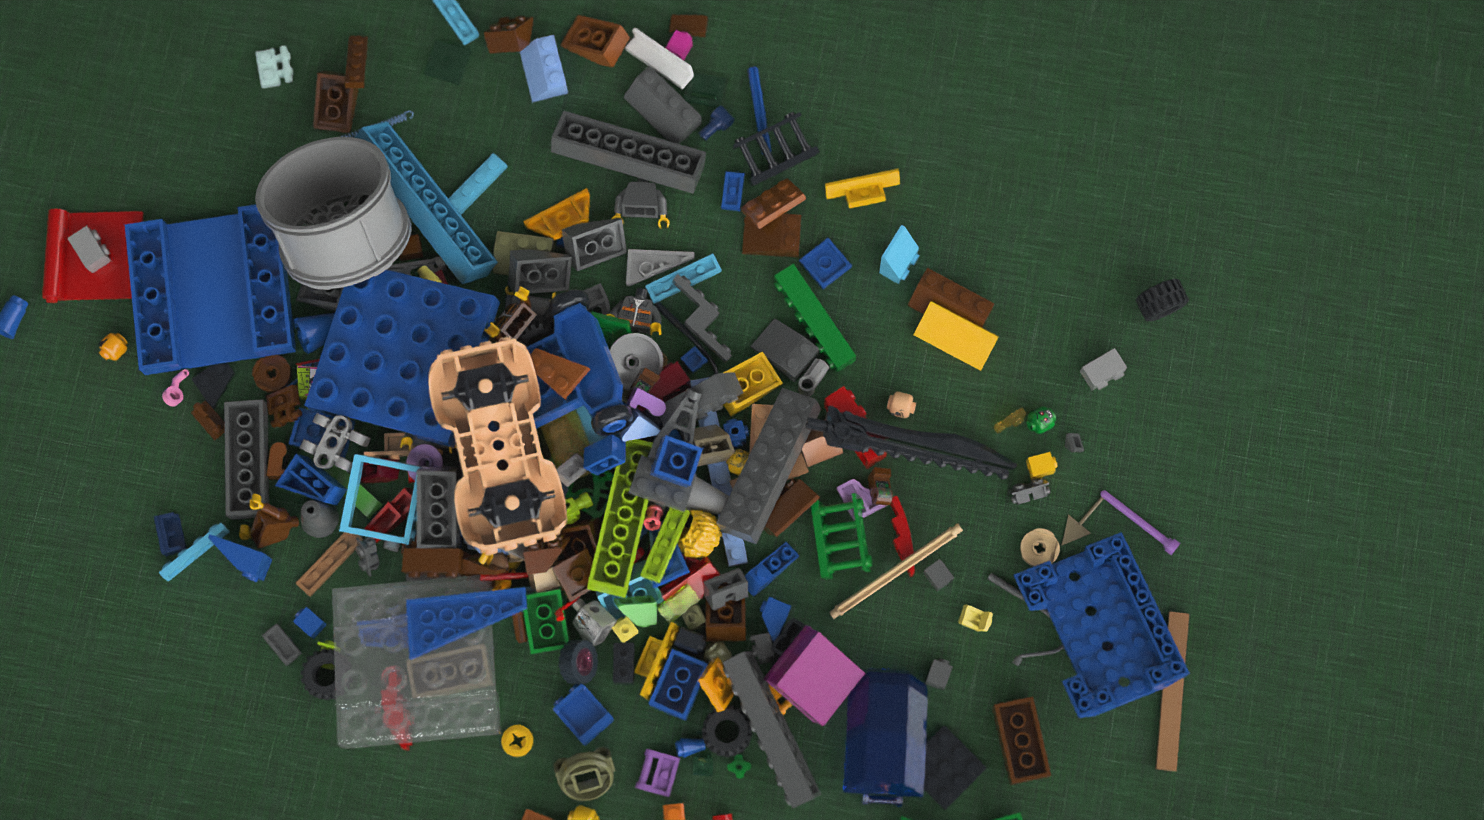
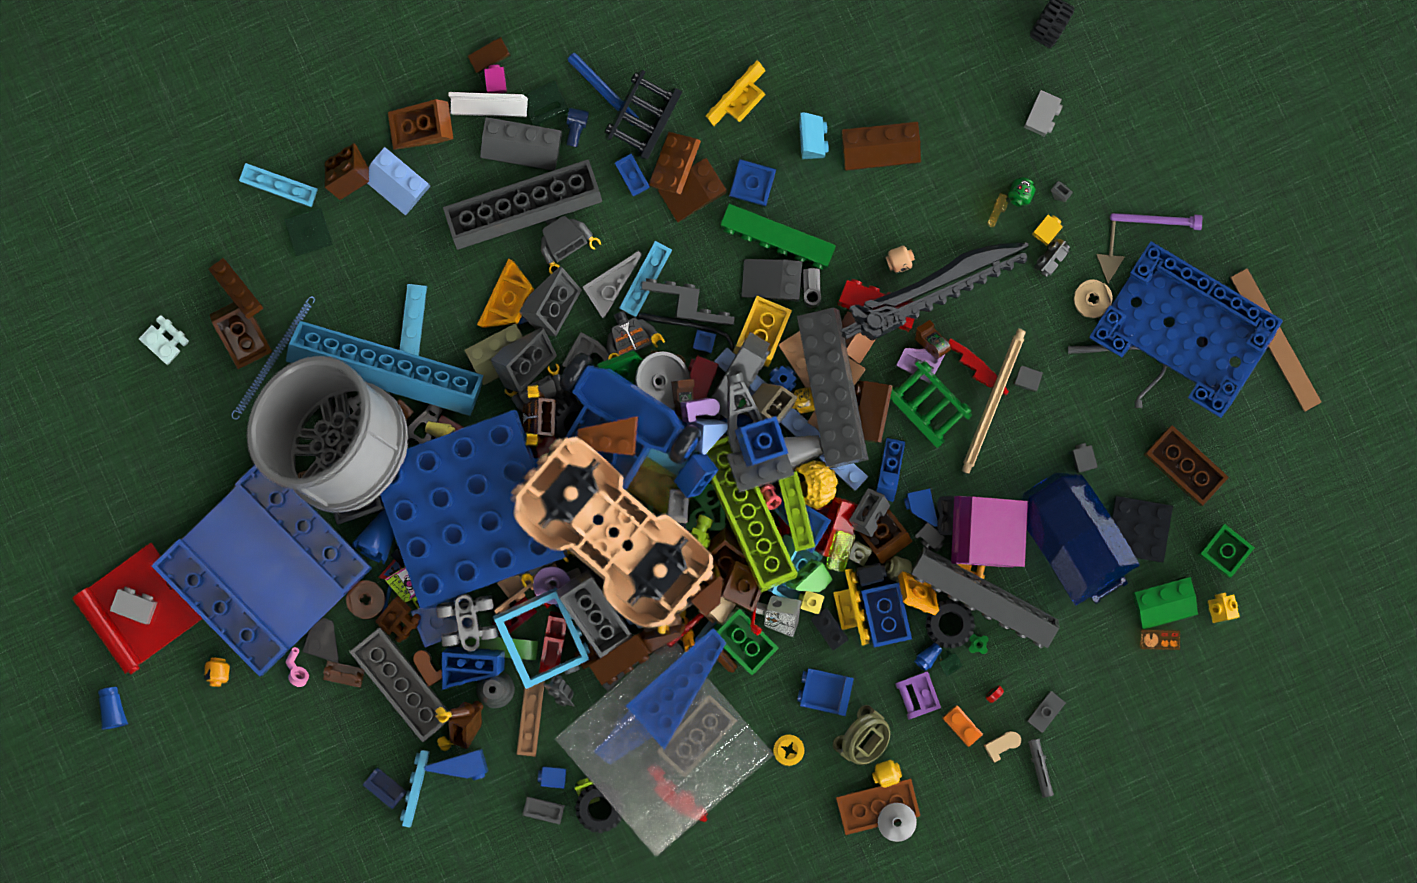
camera: 40 degrees left, 10 degrees up
black wheel [559,640,598,684] -> none
yellow tile [914,301,999,371] -> none
light yellow bracket [958,605,993,632] -> none

